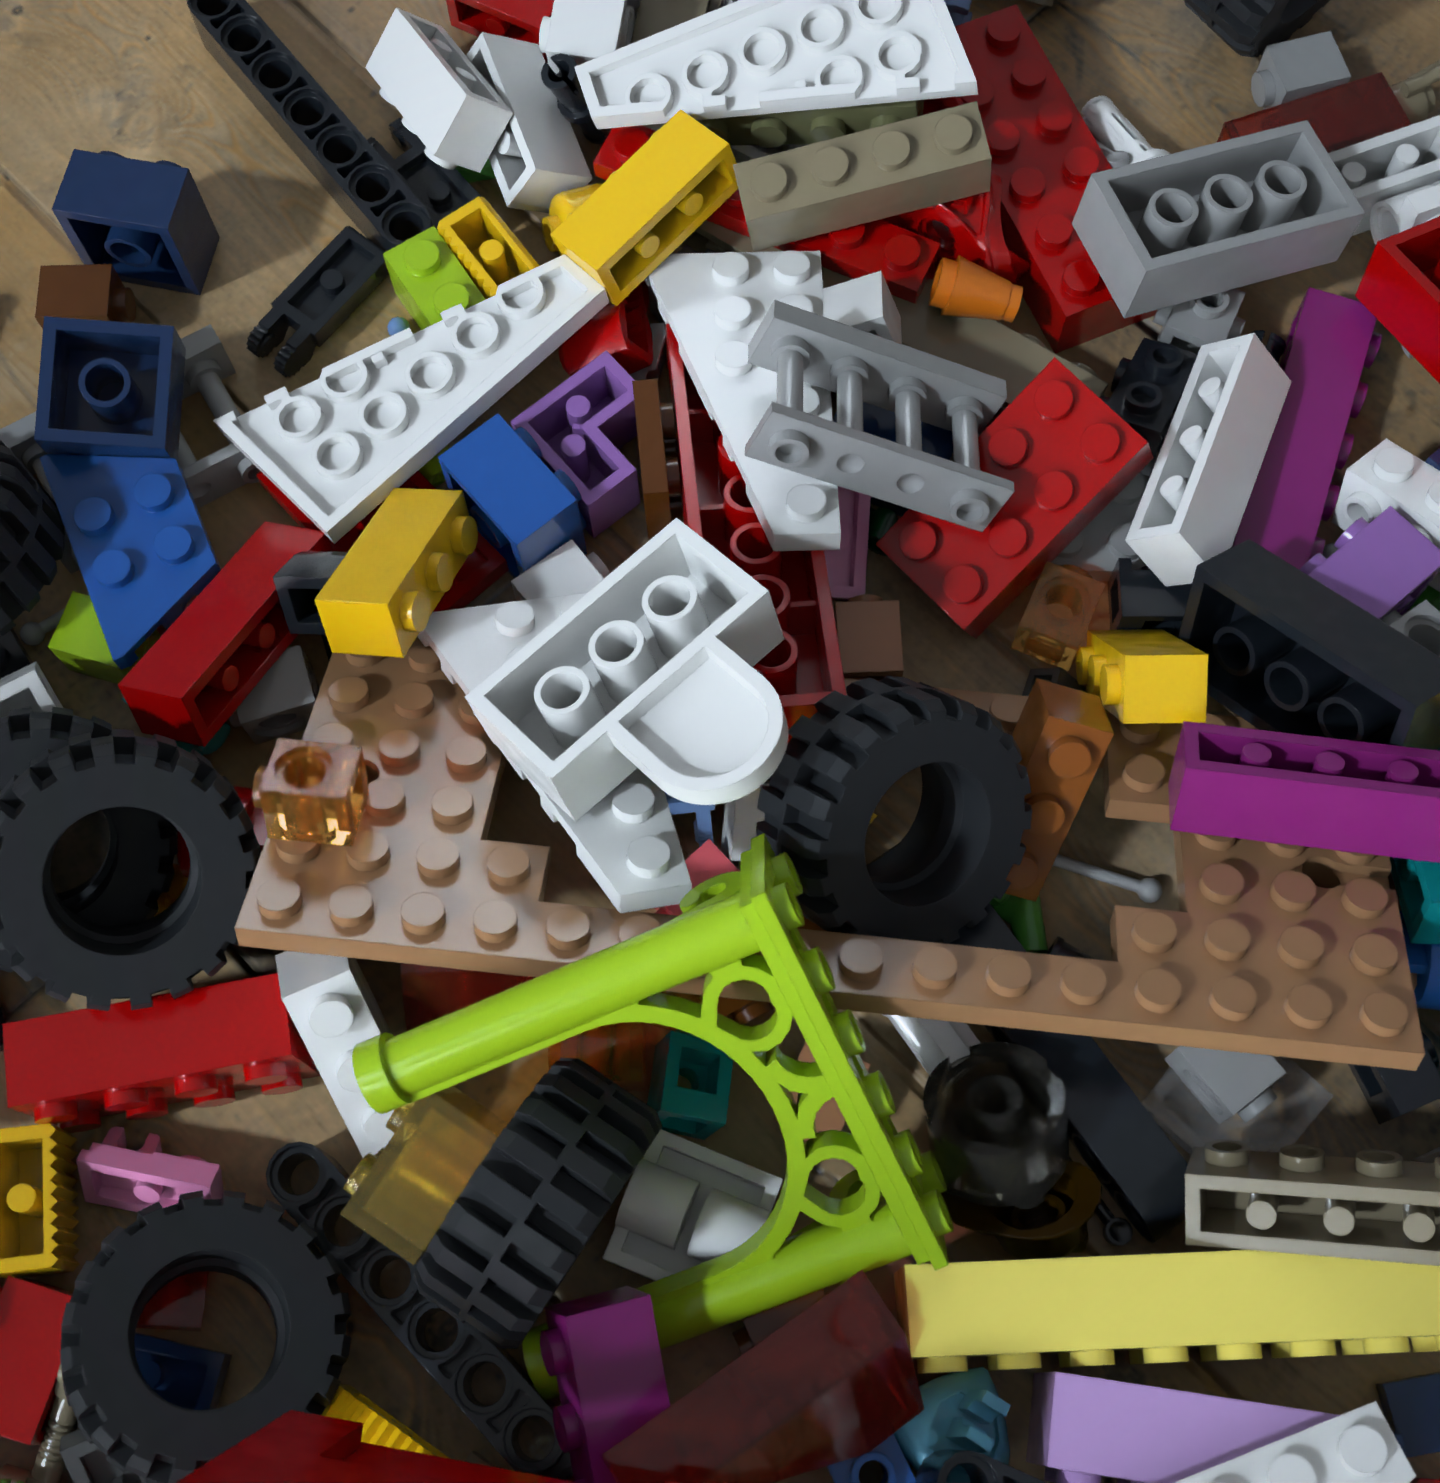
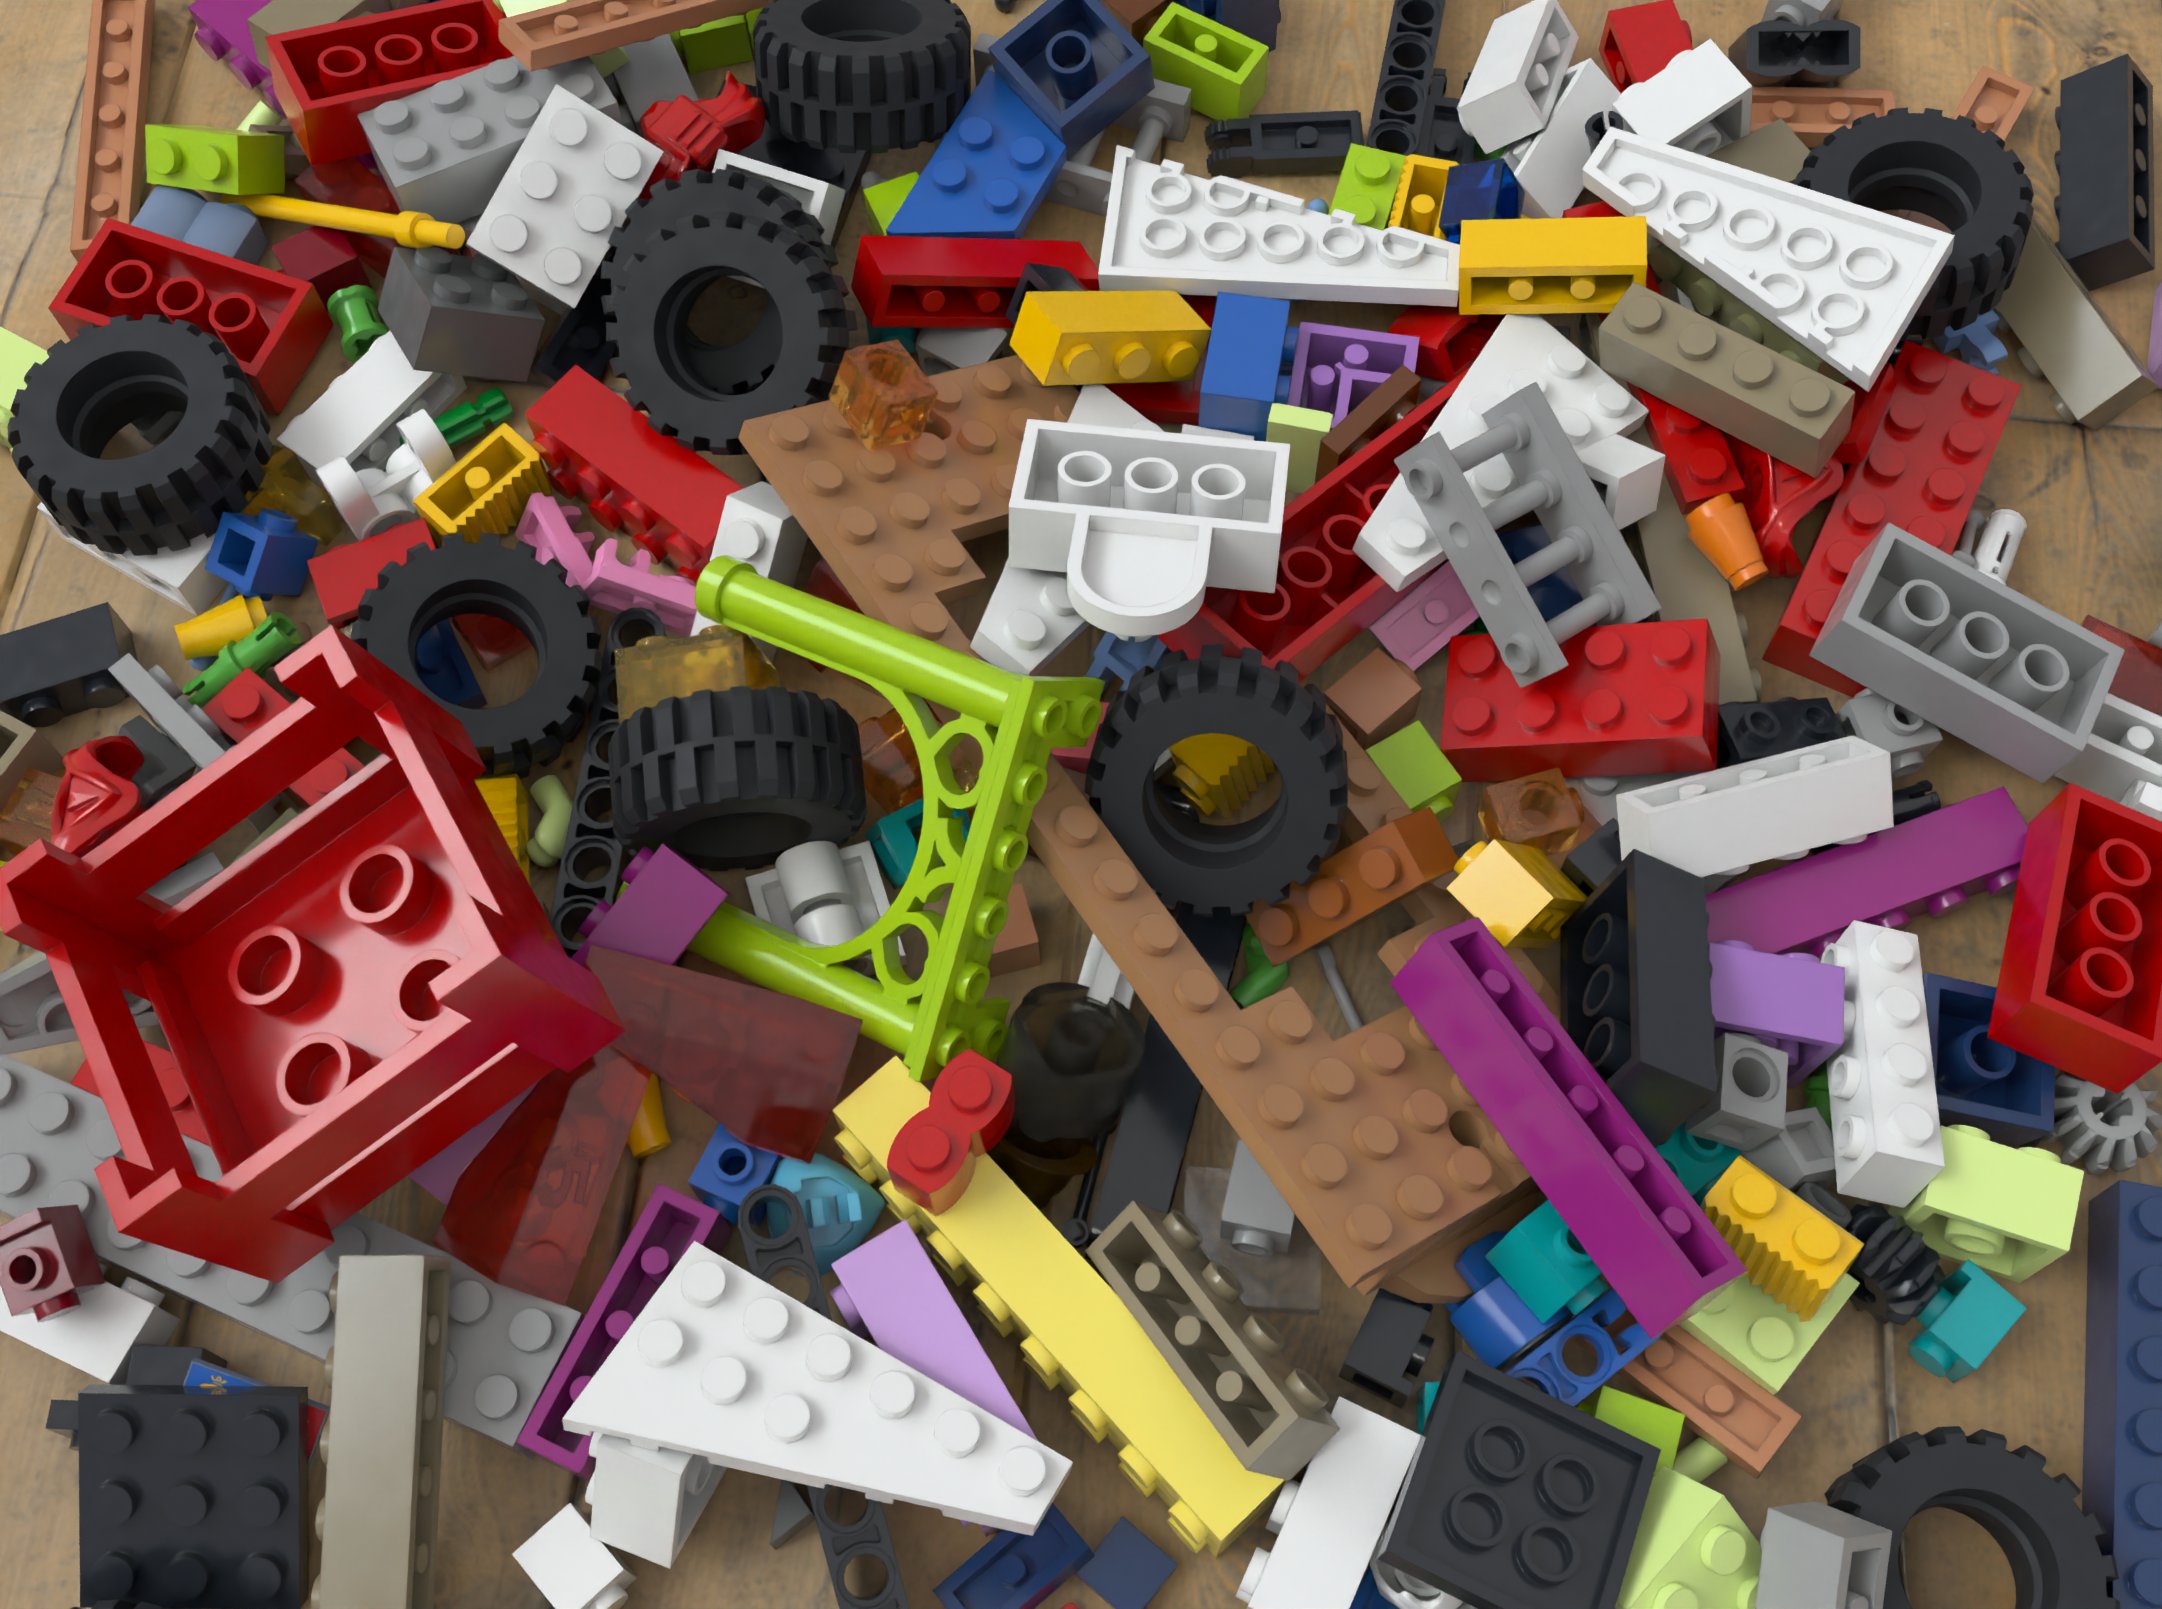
camera: 50 degrees right, 5 degrees down
none -> yellowish green arm [527,775,573,868]
none -> bright pink plate [581,538,697,638]
none -> red brick [887,1049,1016,1216]
none -> lime brick [1143,2,1269,121]
none -> yellowish green tile [1266,403,1333,494]
none -> lime brick [1365,720,1462,824]
none -> clear blue brick [1439,158,1525,245]

